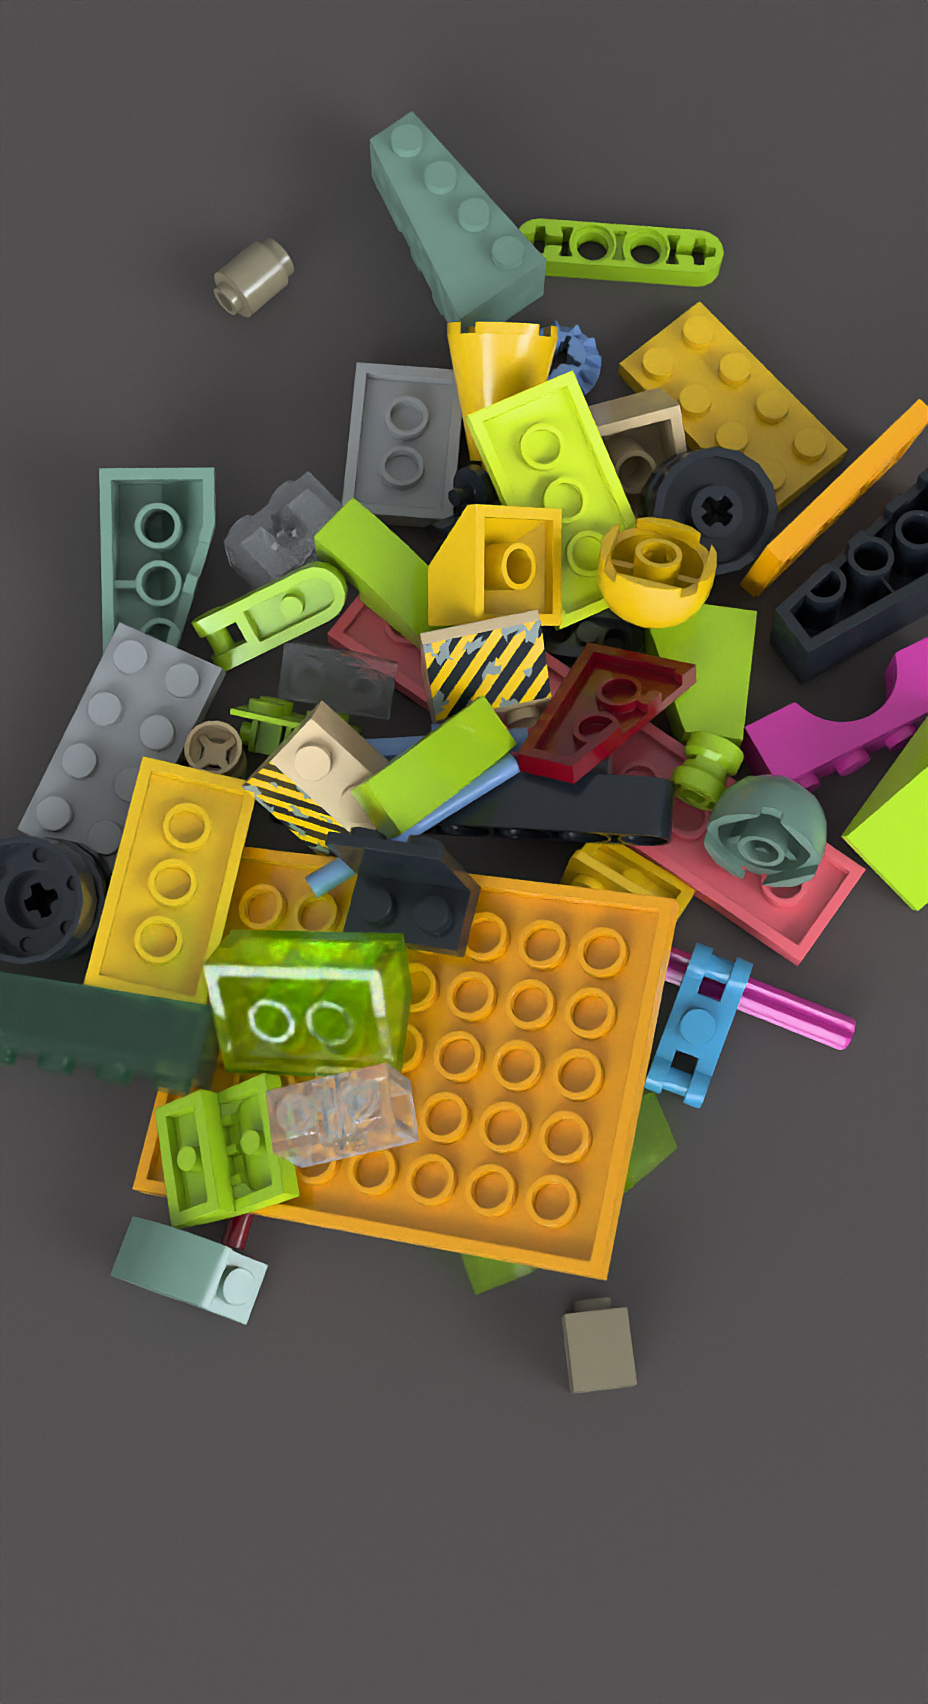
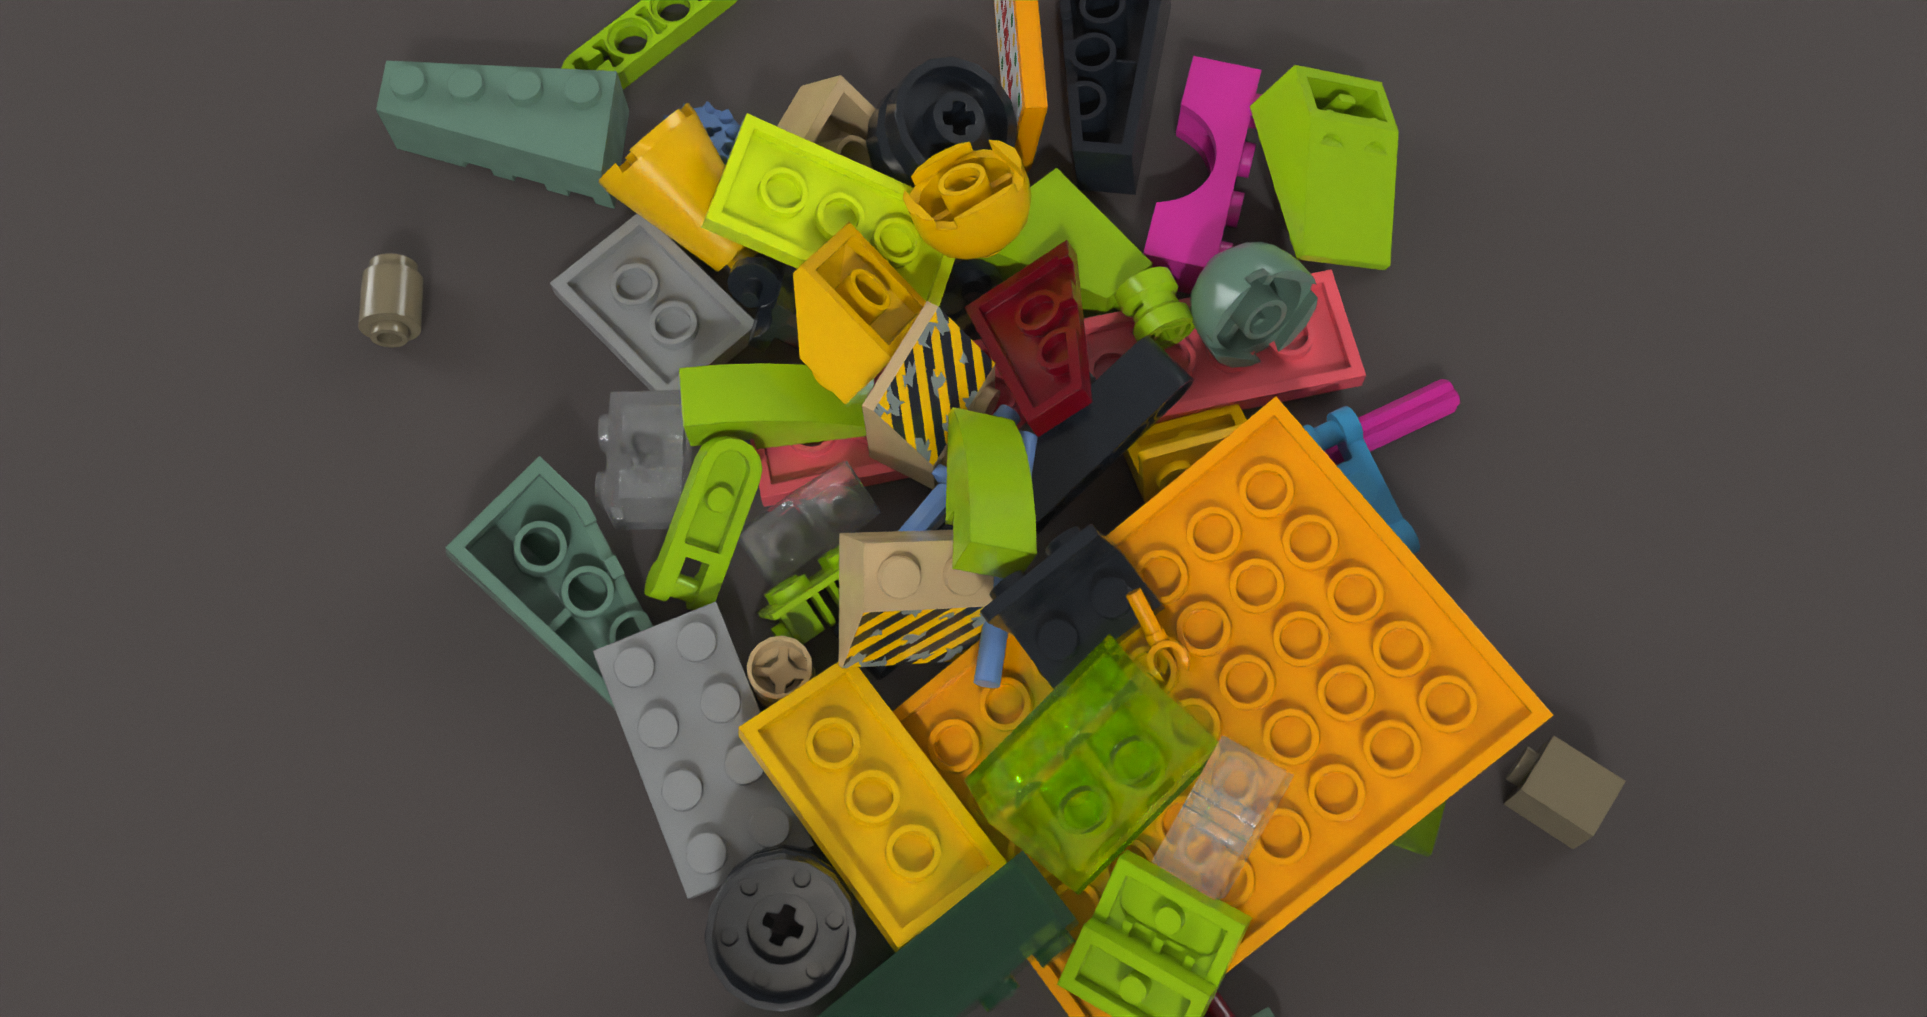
camera: 45 degrees left, 5 degrees down
yellow plate [618,301,848,513] -> none
none -> light orange hand [1125,588,1191,681]

